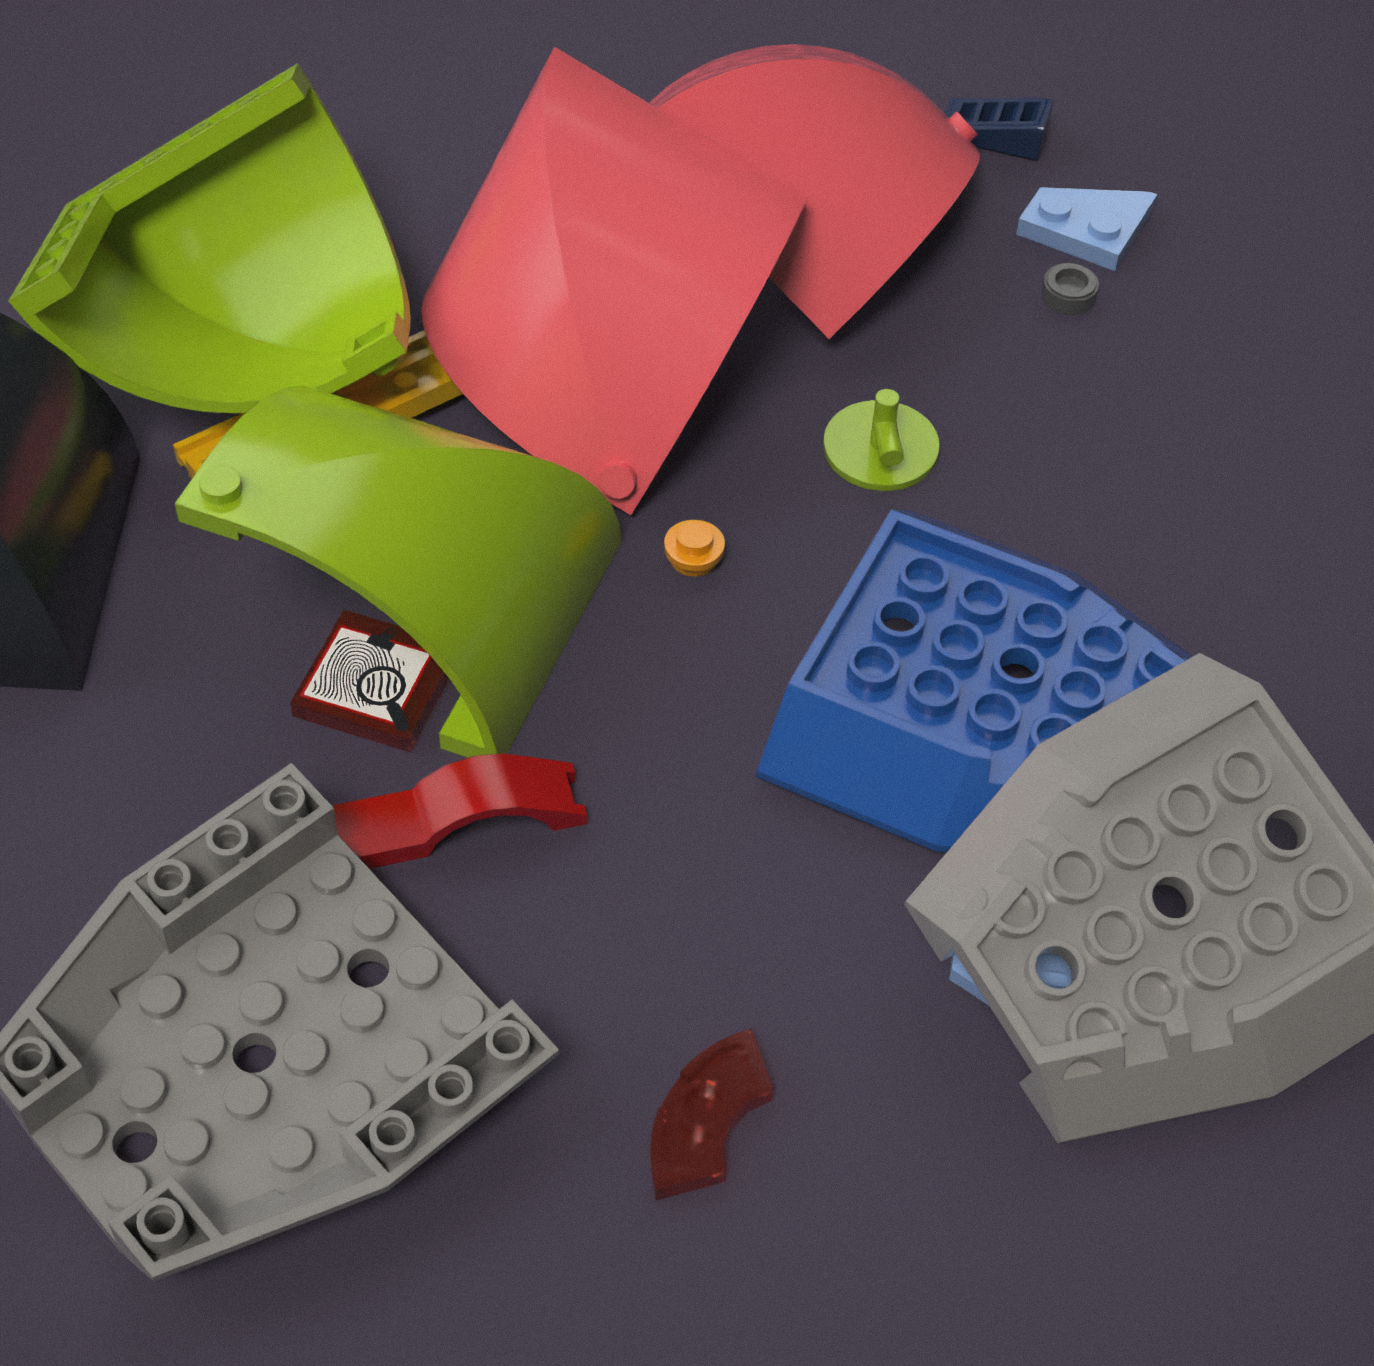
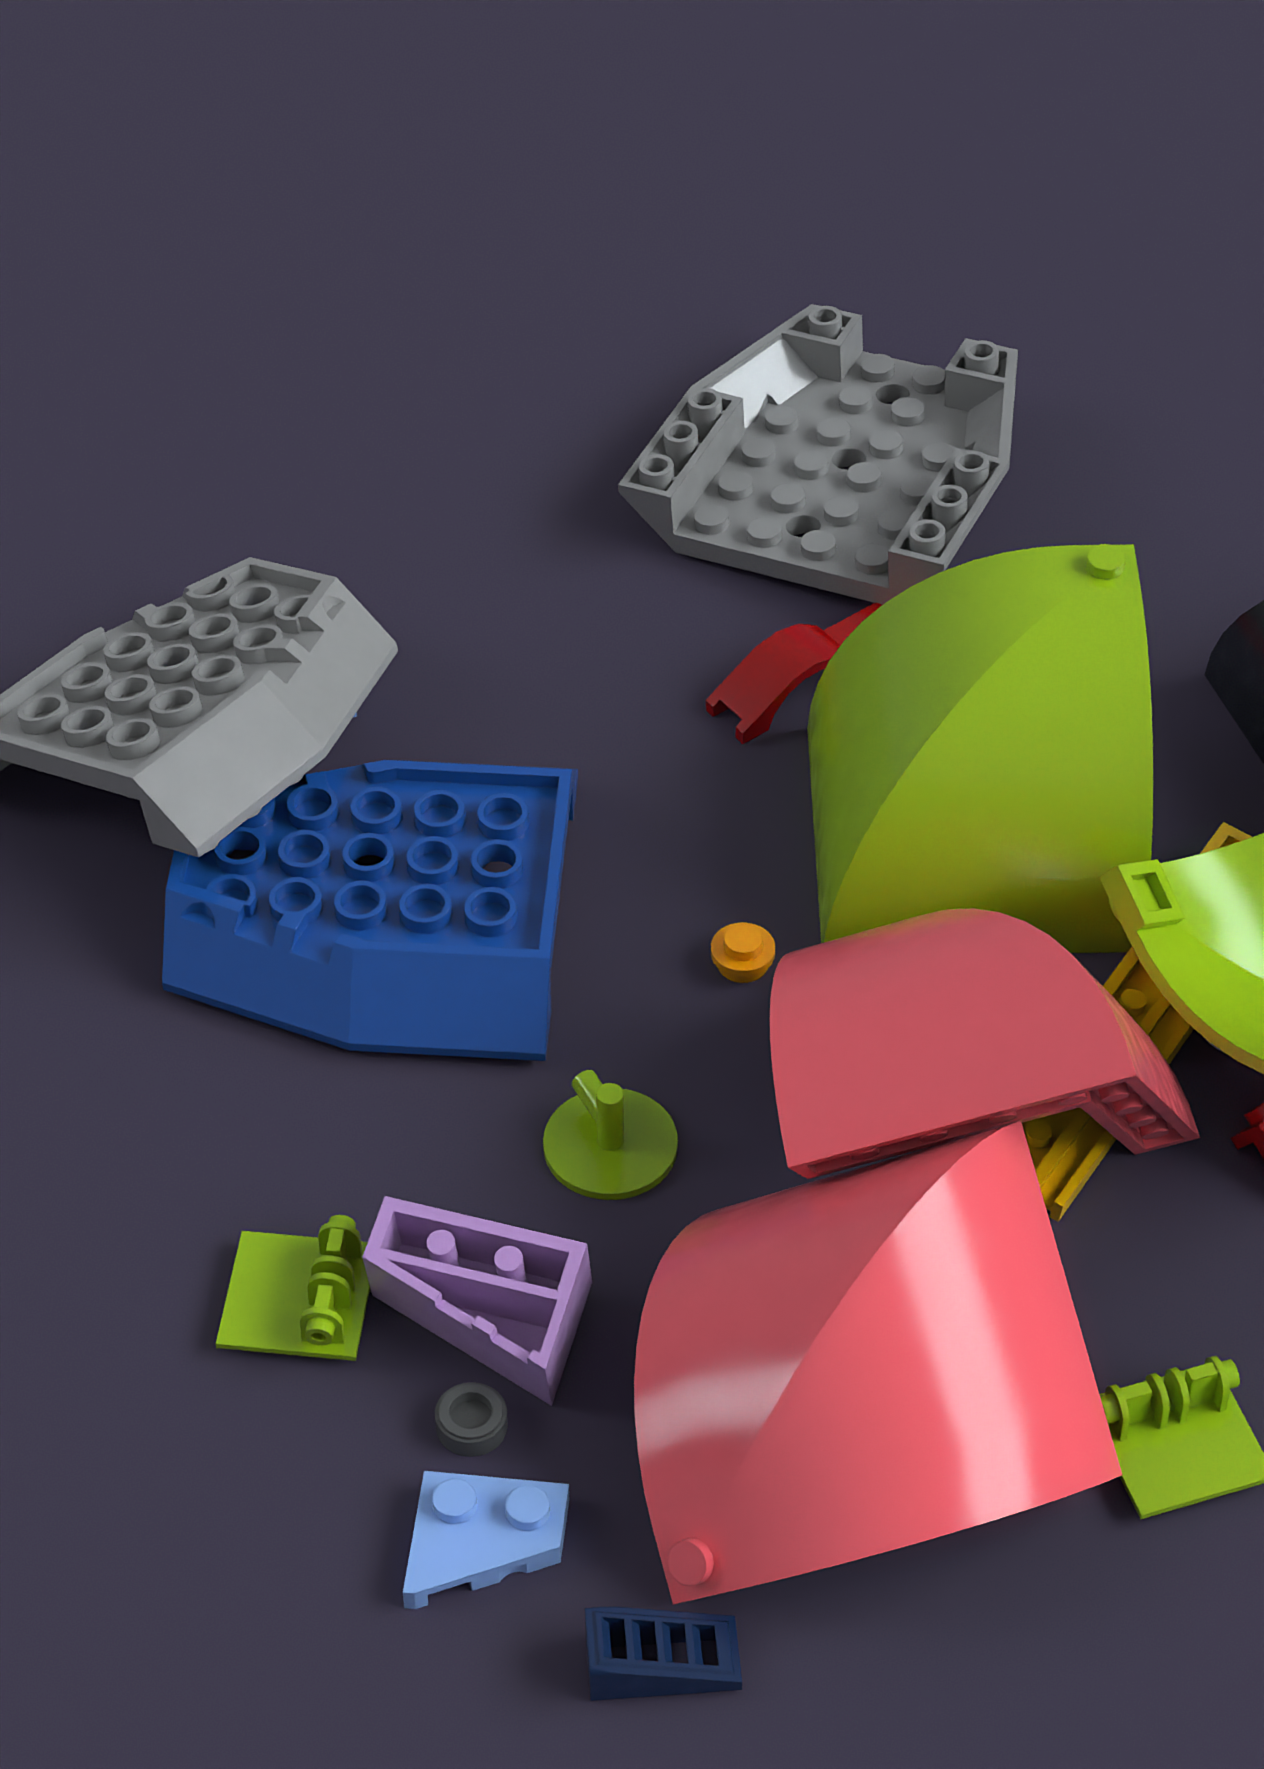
camera: 160 degrees right, 5 degrees down
clear red tile [650,1028,773,1201] -> none
none -> lime hinge [216,1215,370,1361]
none -> lavender wedge [362,1196,592,1406]

